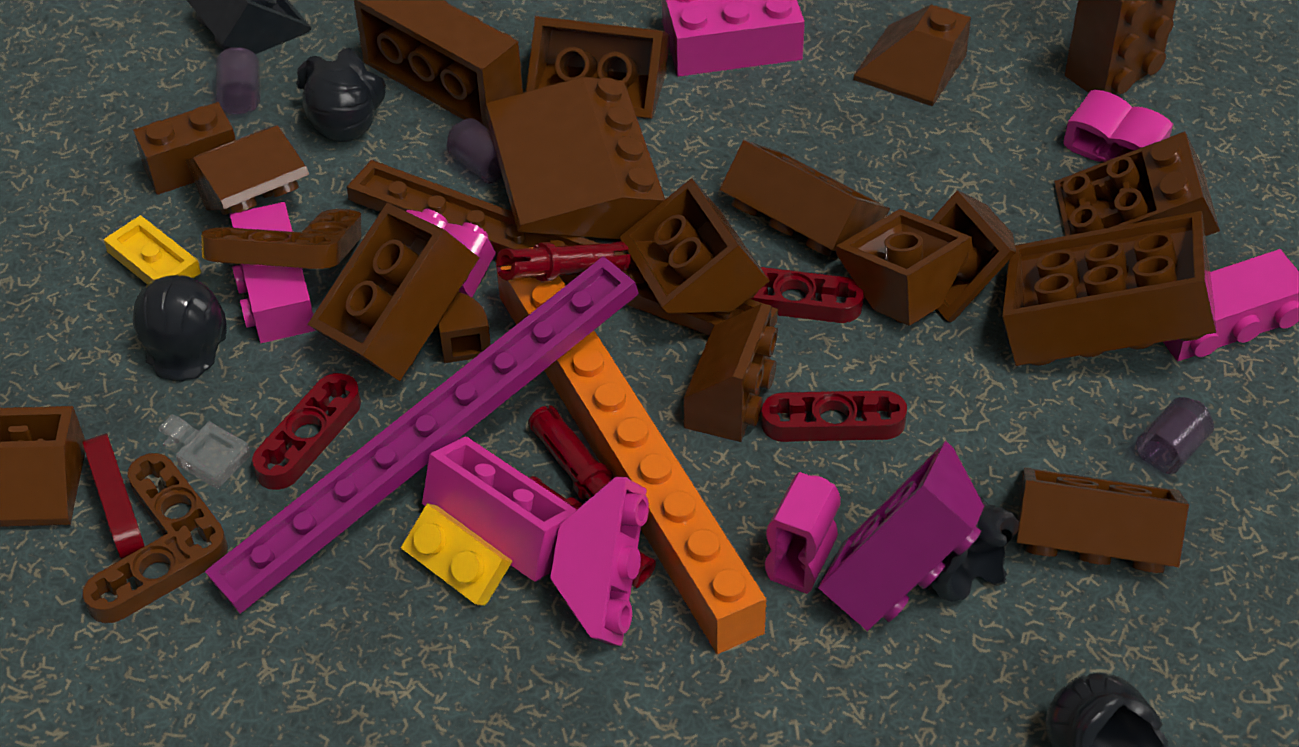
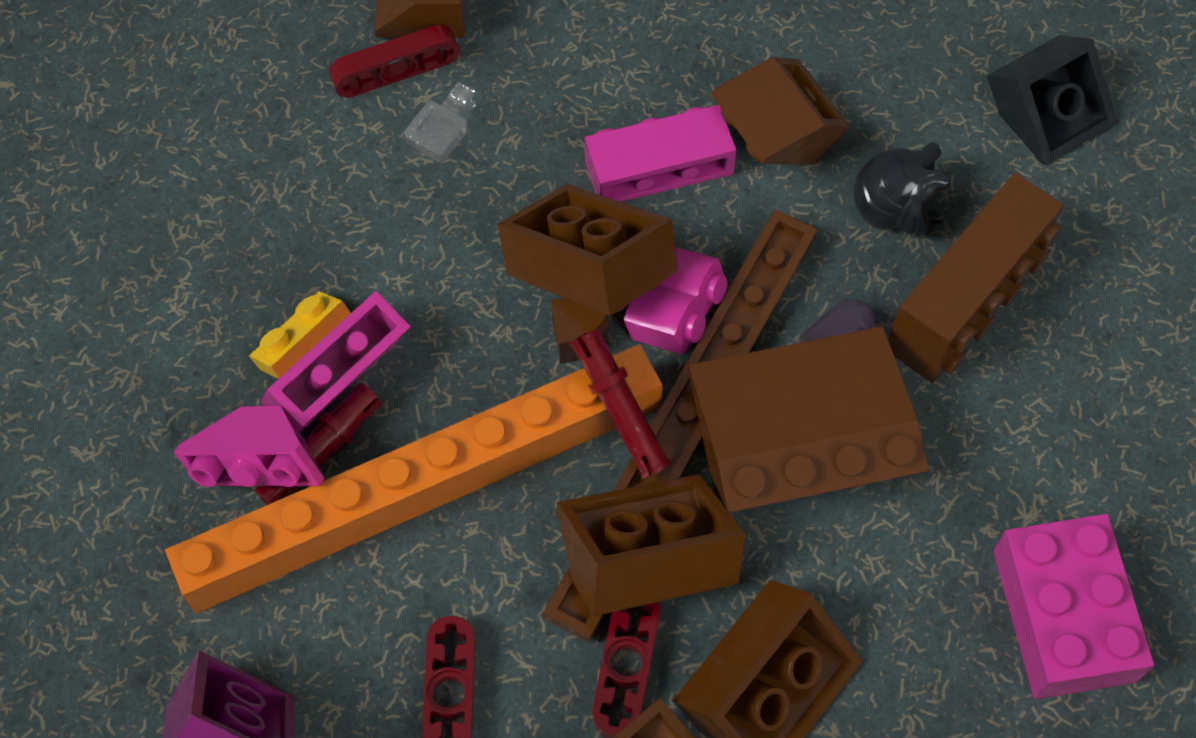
camera: 90 degrees right, 15 degrees up
reddish brown beam [83,453,228,623] -> none
yellow plate [103,215,201,284] -> none
black hair [132,275,227,381] -> none
reddish brown brick [133,101,236,195] -> none
reddish brown beam [201,209,361,269] -> none
magenta plate [205,256,639,614] -> none
clear purple brick [216,48,260,114] -> none
dark red beam [252,373,361,490] -> none
reddish brown slope [526,16,670,119] -> none
dark red pin [528,405,613,501] -> none
reddish brown slope [684,304,778,442] -> none
dark pink brick [765,472,840,594] -> none

